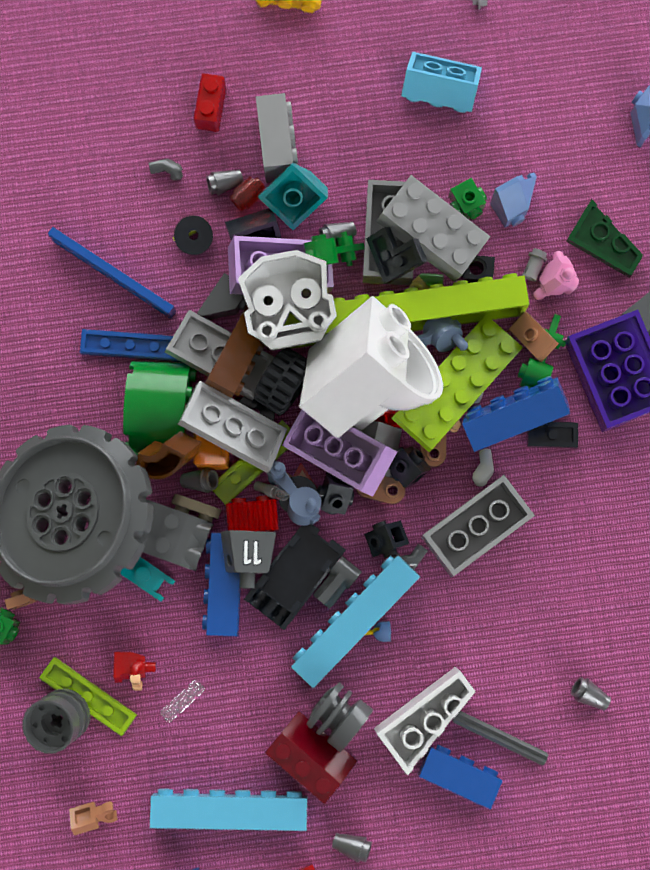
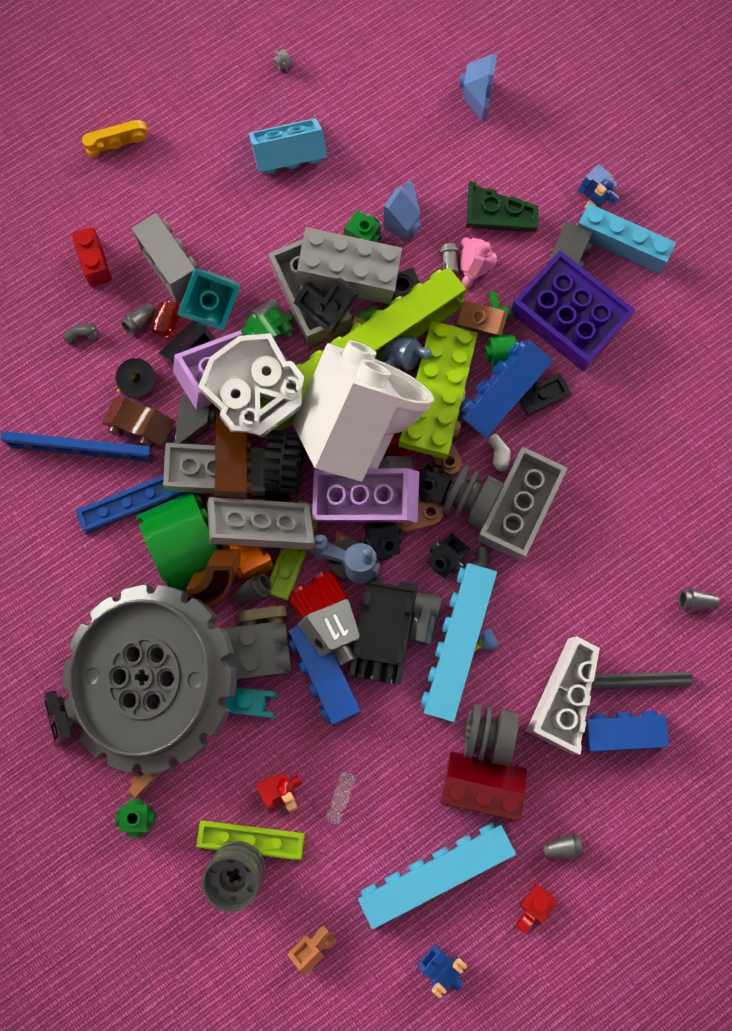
camera: 30 degrees left, 5 degrees down
piece [254,481,290,501] -> none
none -> reddish brown brick [102,397,175,449]
none -> dark grey wheel [442,465,504,530]

